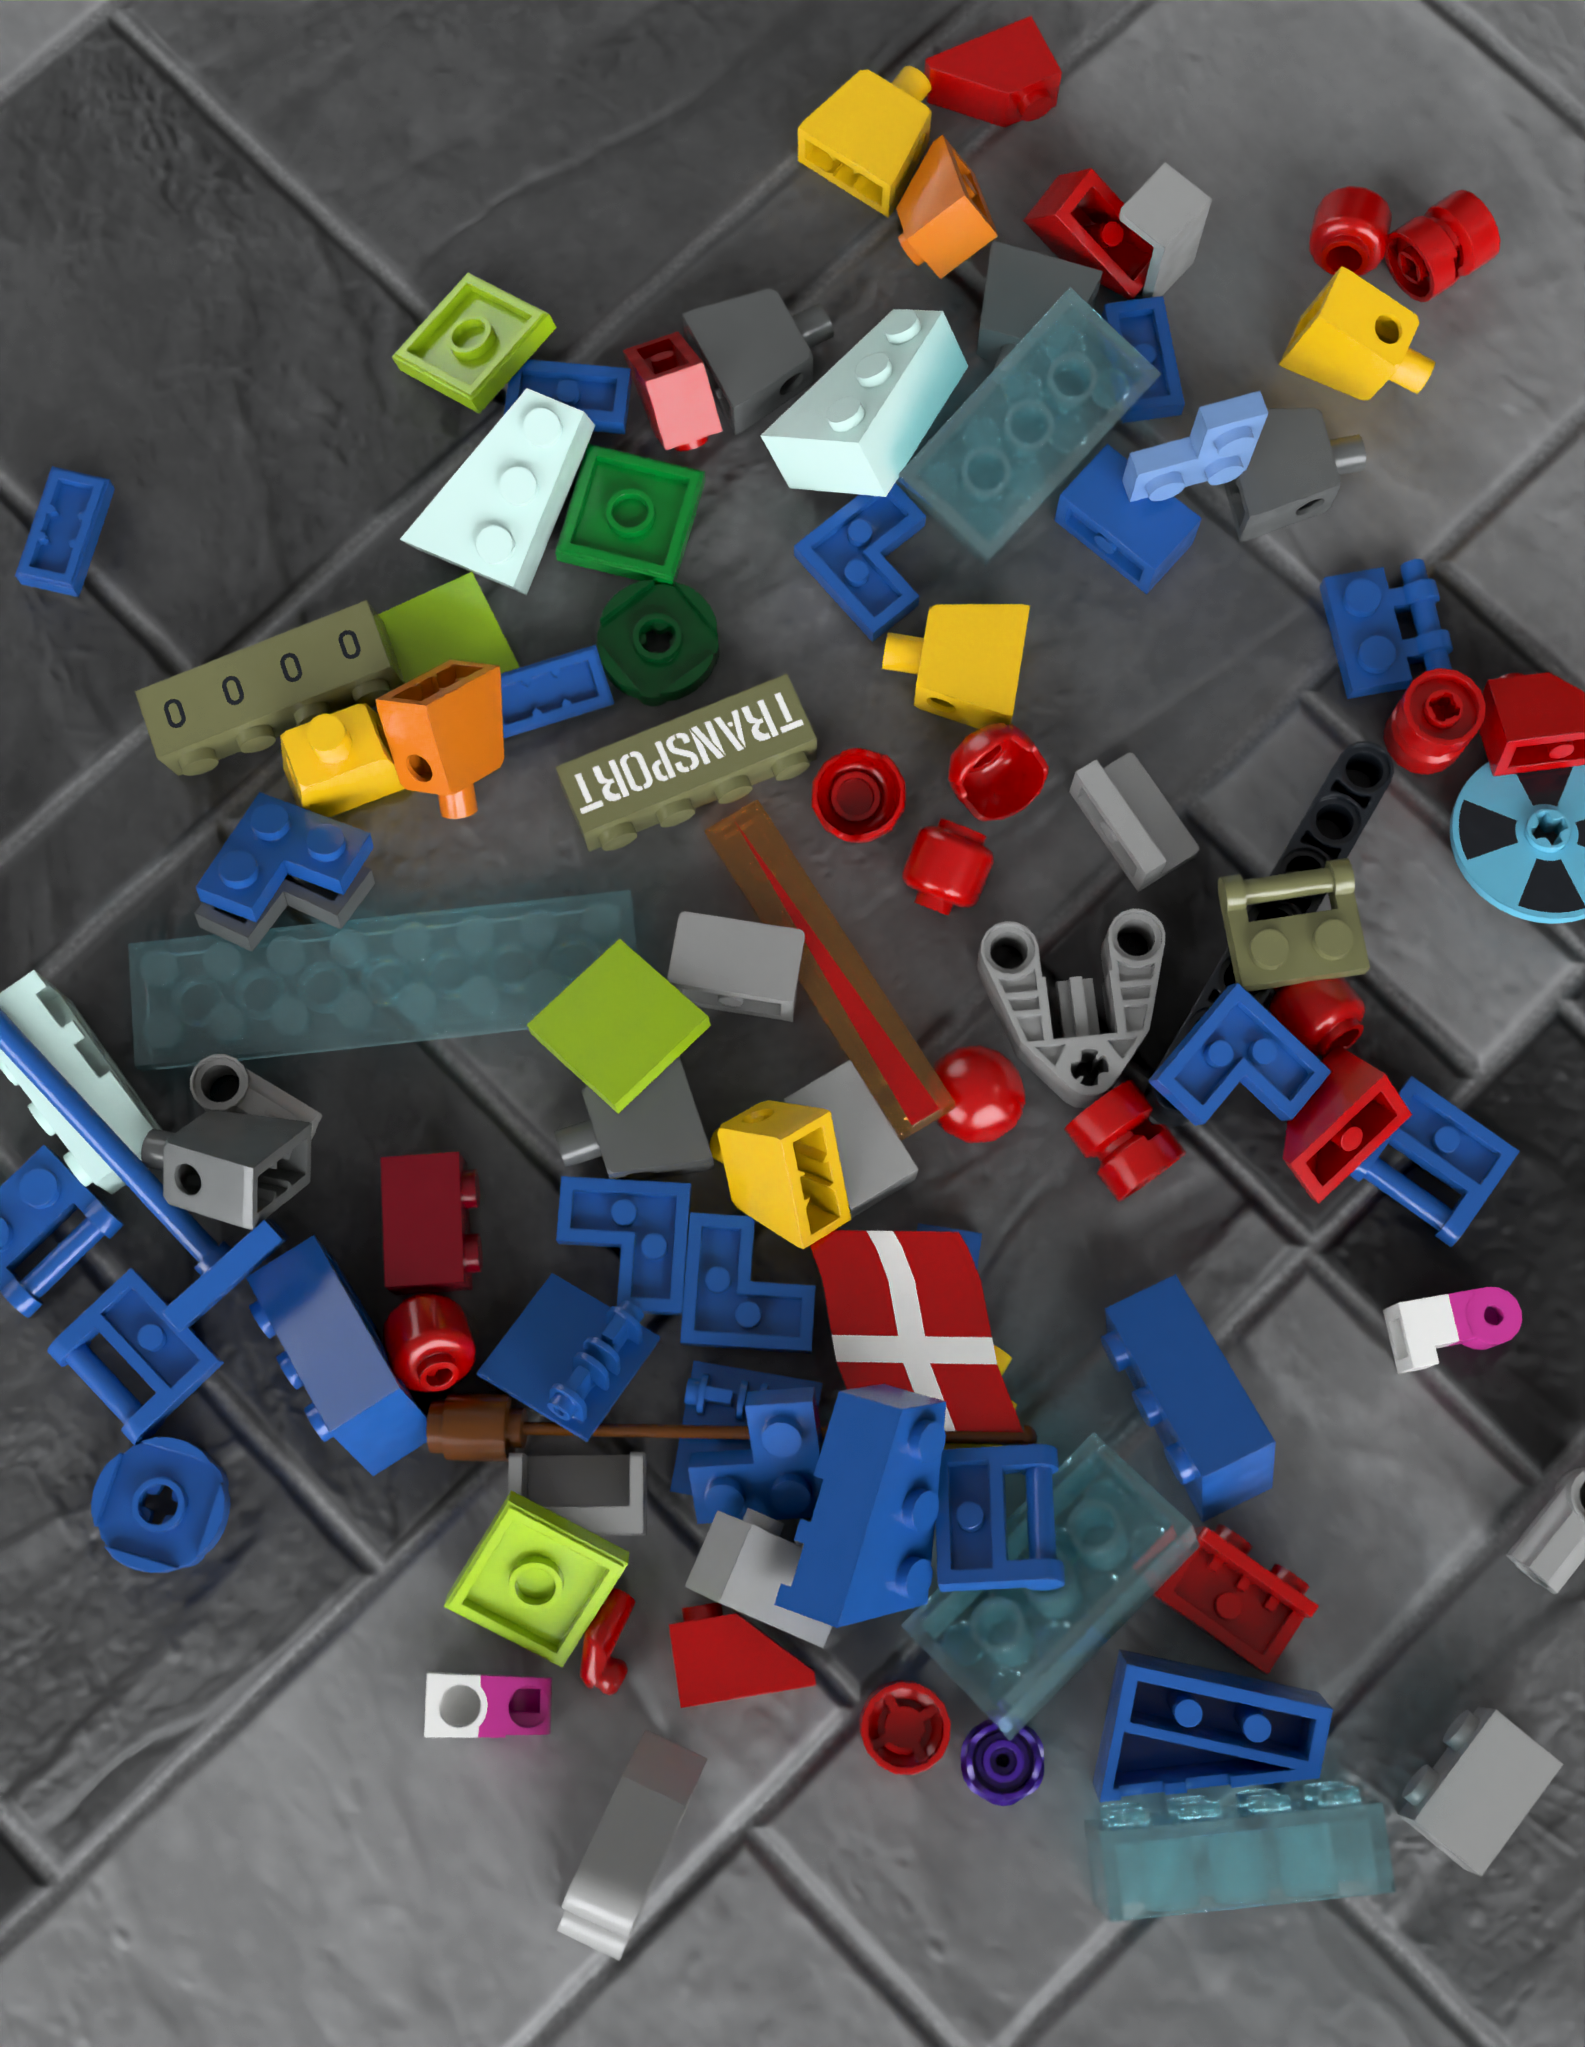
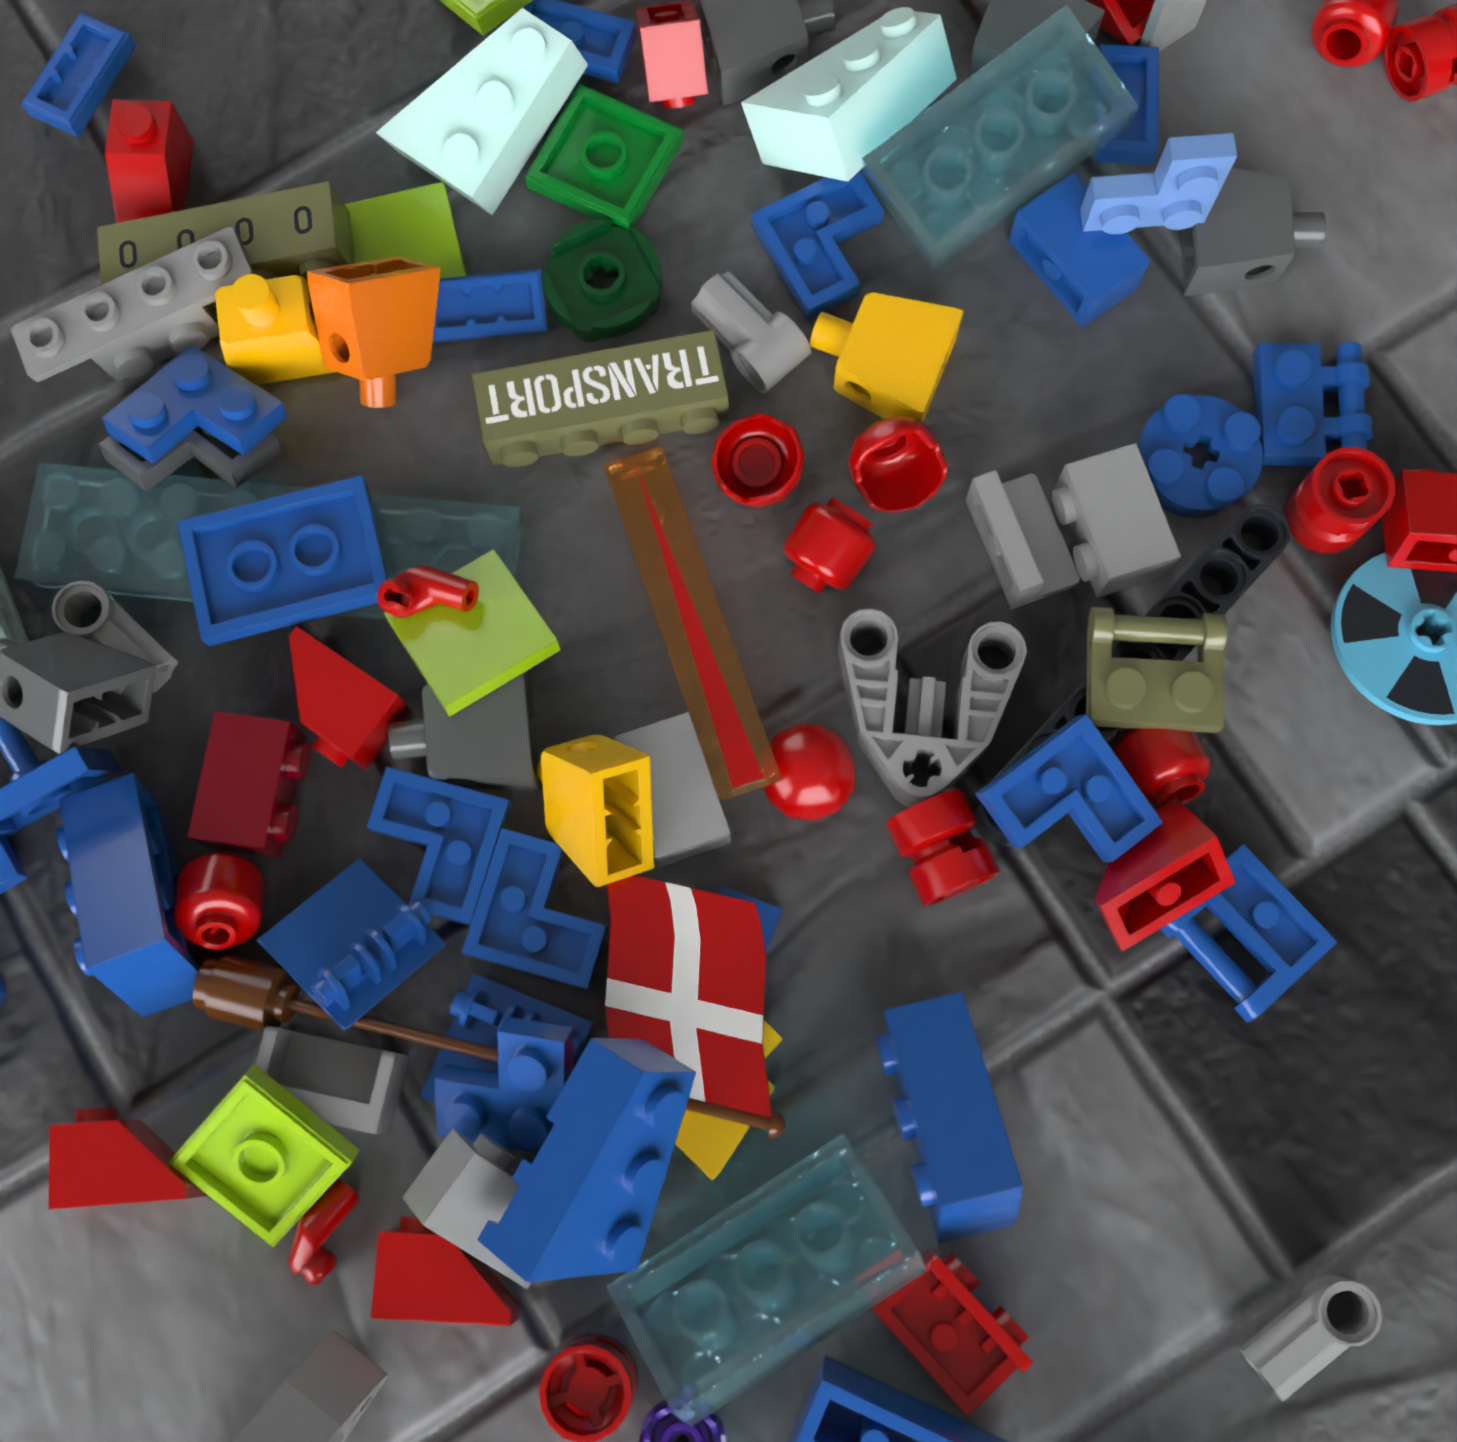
camera: 15 degrees right, 0 degrees up
leg [424,1672,552,1738] -> none
light grey panel [667,911,805,1022] -> none
blue plate [936,1444,1065,1592] -> none
yellow torso [1279,266,1436,400] -> none
leg [1383,1287,1522,1374] -> none
none -> light grey bracket [11,227,254,382]
none -> red slope [48,1107,207,1210]
none -> red slope [105,100,194,223]
none -> blue plate [177,475,390,646]
none -> red slope [289,626,411,771]
none -> red arm [377,565,479,618]
none -> light grey piece [691,271,811,393]
none -> light grey brick [1052,443,1181,598]
none -> blue plate [1137,394,1263,518]

